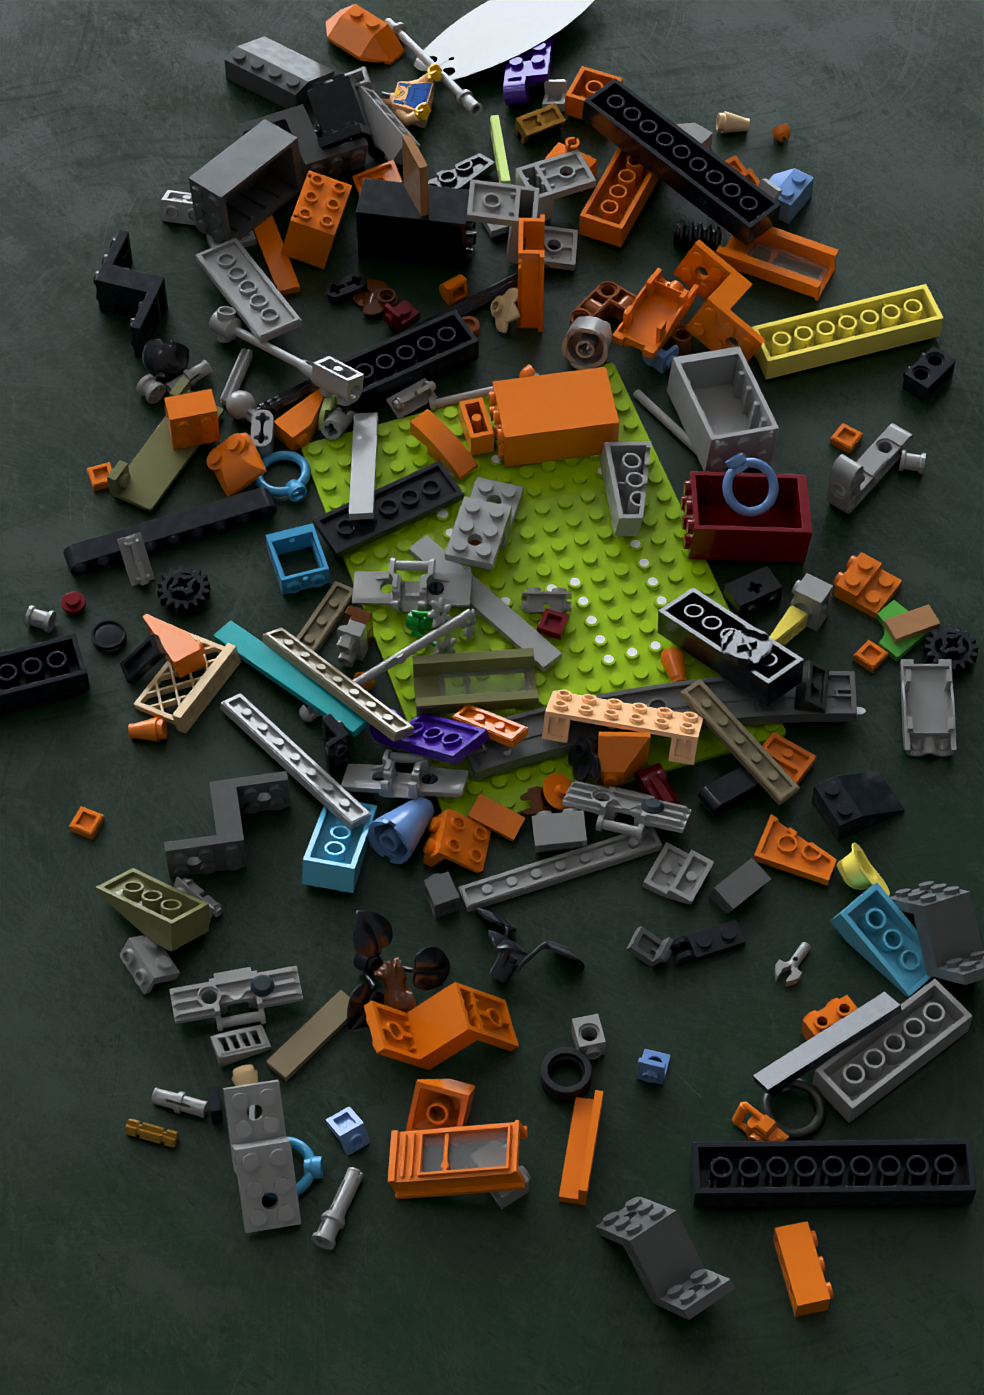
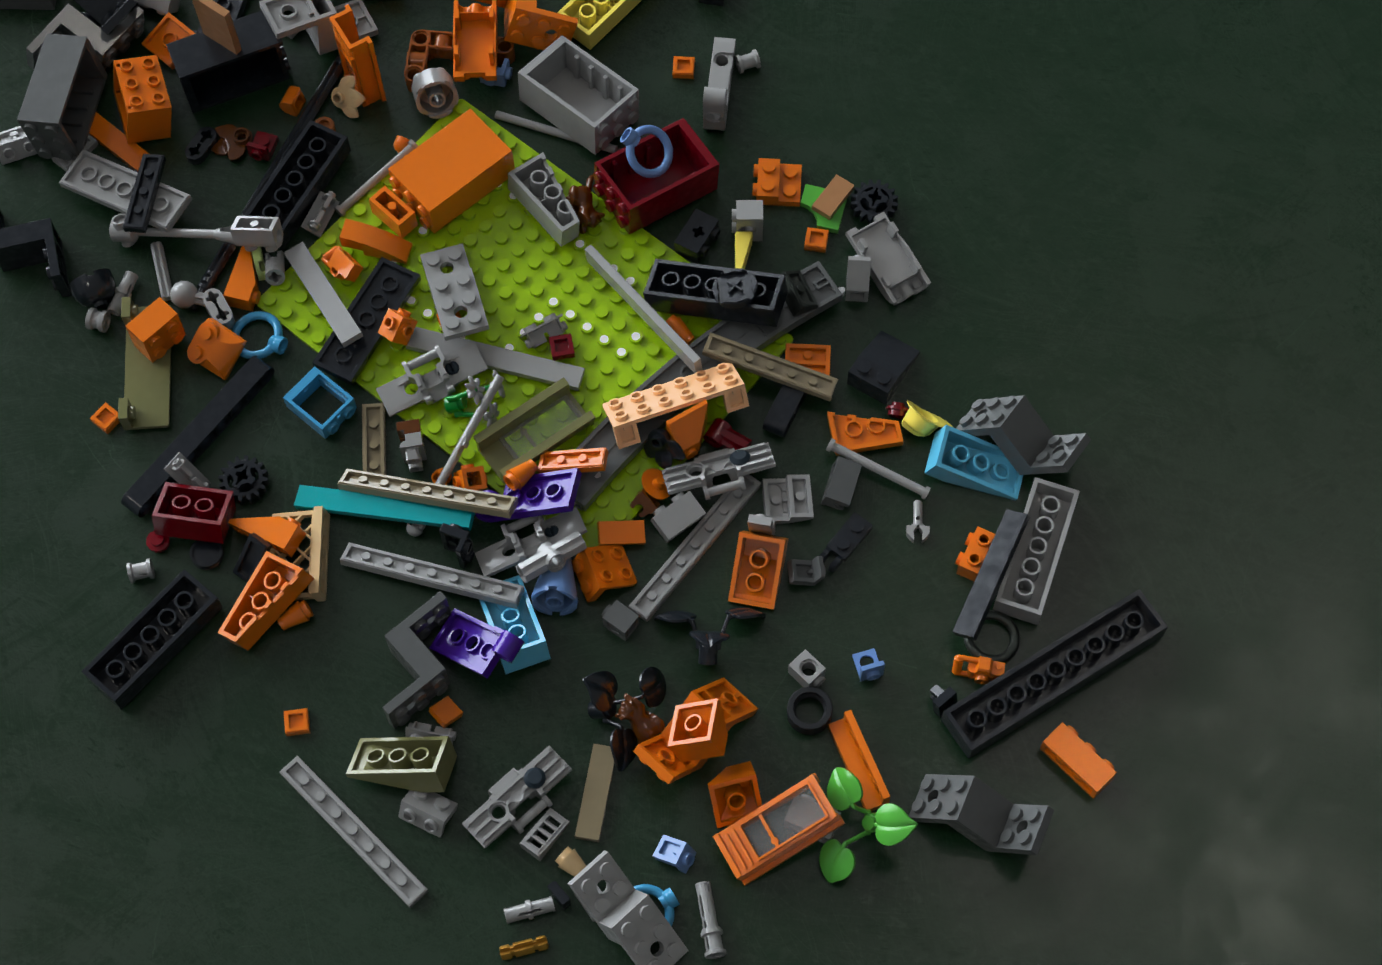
camera: 30 degrees left, 10 degrees up
none -> black tile [122,154,166,233]
none -> dark red brick [152,482,236,544]
none -> orange wedge [218,551,314,651]
none -> light grey tile [280,755,429,909]
none -> orange piece [321,246,364,282]
none -> orange brick [378,308,418,346]
none -> dark purple hinge [429,608,525,679]
none -> orange tile [429,696,463,728]
none -> orange brick [452,464,487,491]
none -> orange cone [503,459,538,491]
none -> light grey piece [515,531,587,583]
none -> reddish brown animal [566,175,605,234]
none -> light grey tile [584,245,702,373]
none -> orange slope [667,698,728,762]
none -> orange slope [728,531,789,610]
none -> light grey slope [747,514,776,536]
none -> bright green plant [819,767,918,883]
none -> light grey bar [826,438,931,500]
none -> light grey slope [845,255,871,302]
none -> dark red plate [886,402,908,419]
none -> black tile [929,684,957,718]

